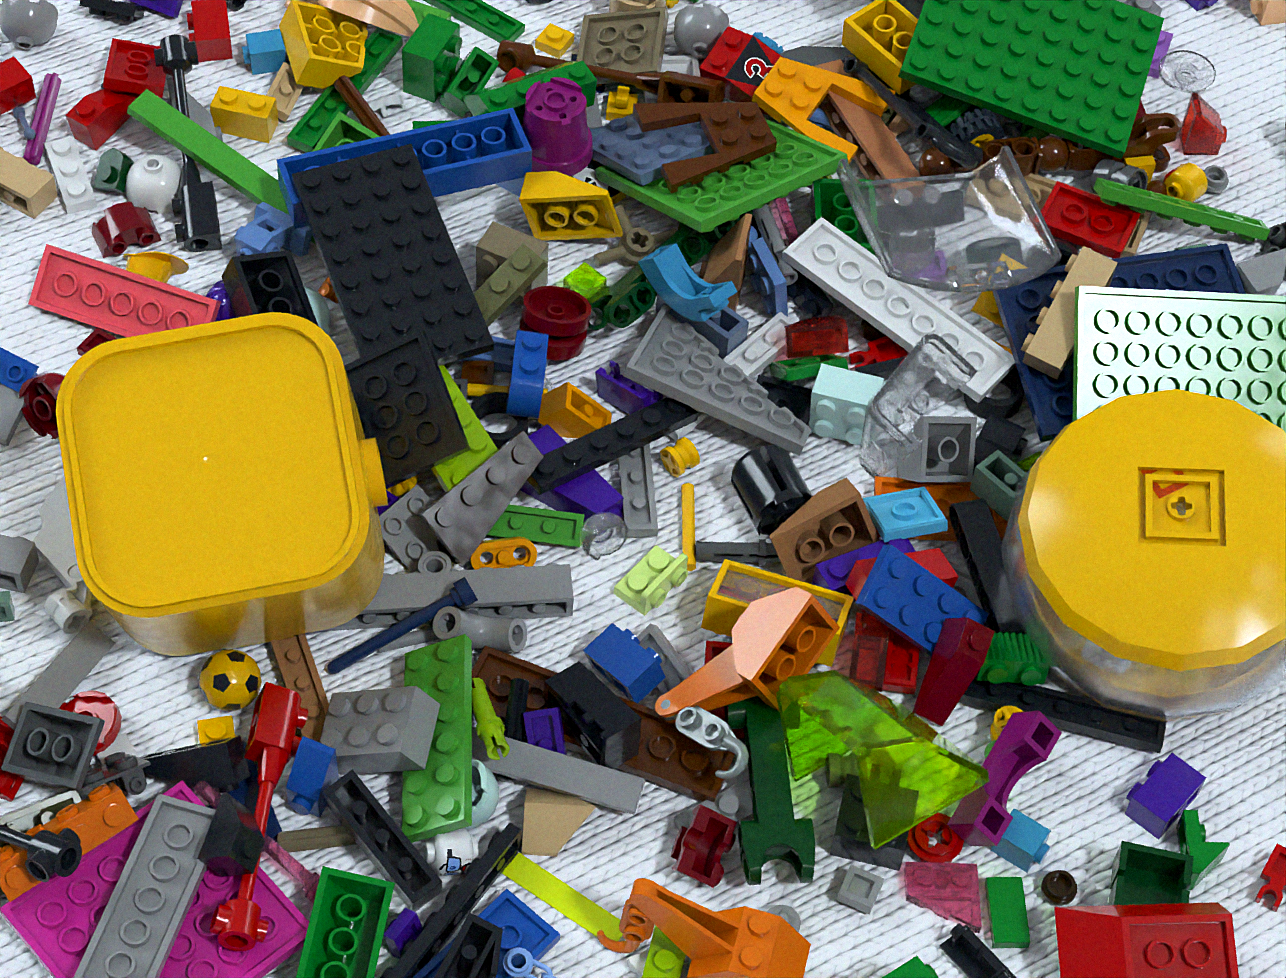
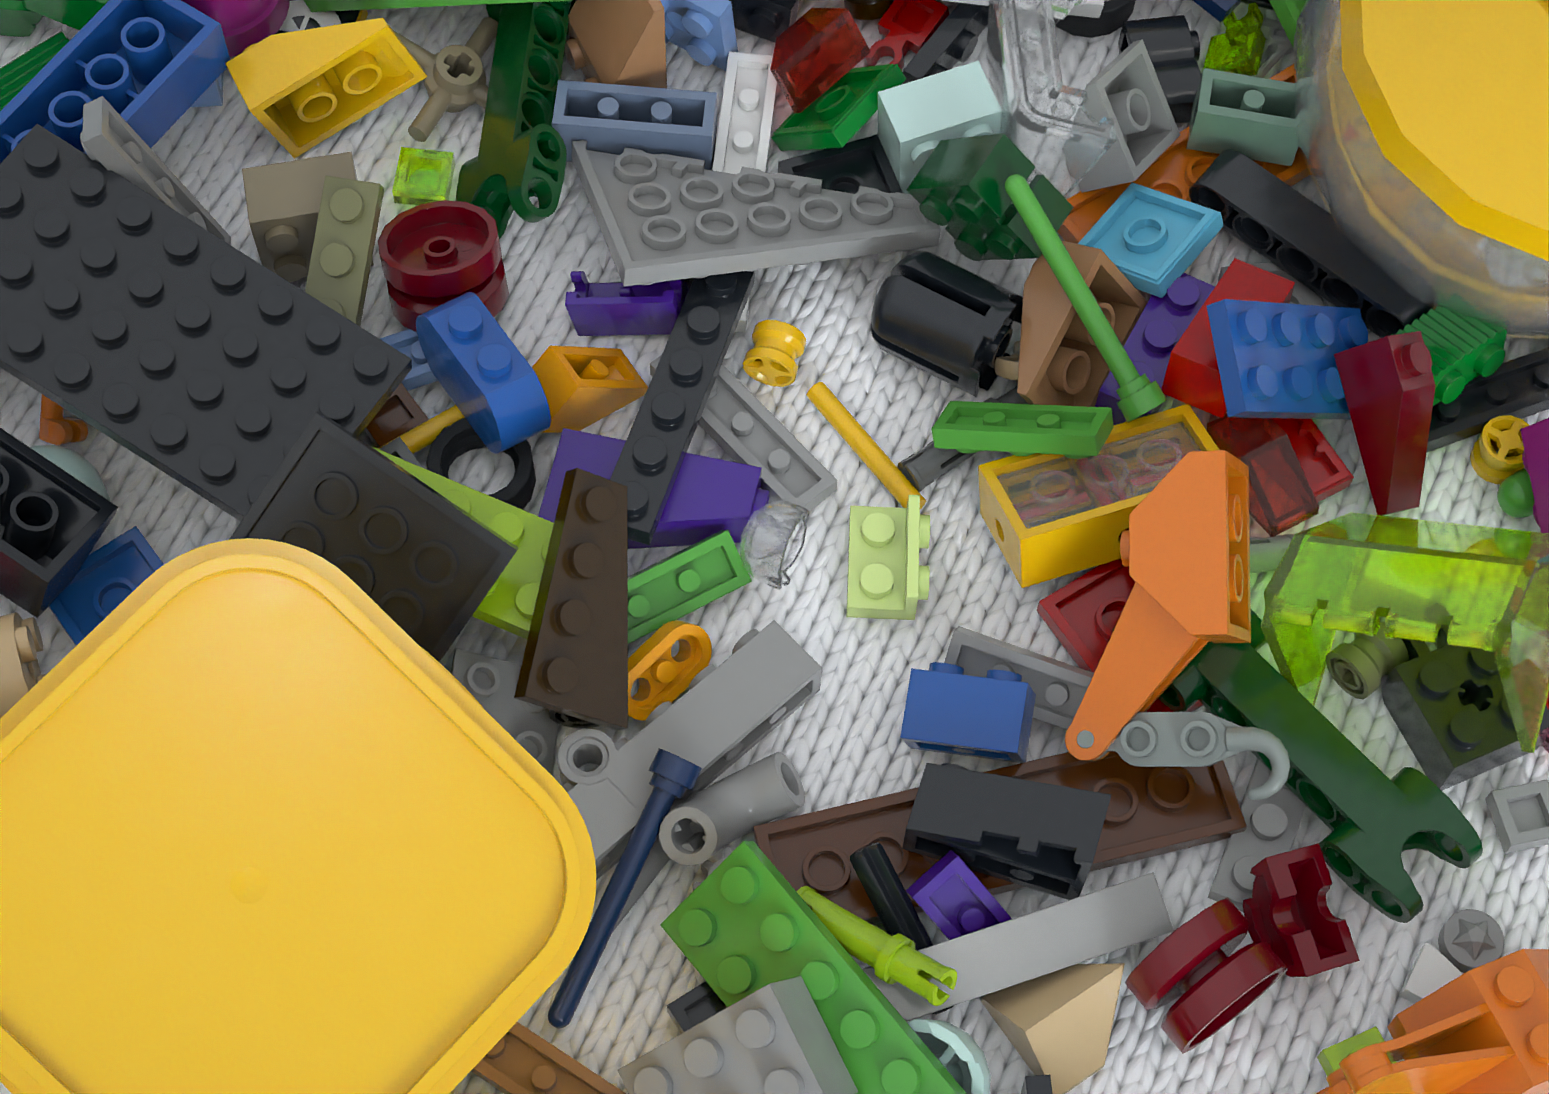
camera: 35 degrees left, 10 degrees up
dark azure arch [638,243,738,322] -> none
none -> light grey plate [80,96,231,245]
none -> dark green piece [906,133,1073,261]
none -> bright green plate [931,401,1114,459]
none -> bright green piece [1005,174,1167,422]
none -> dark red wheel [1124,898,1287,1054]

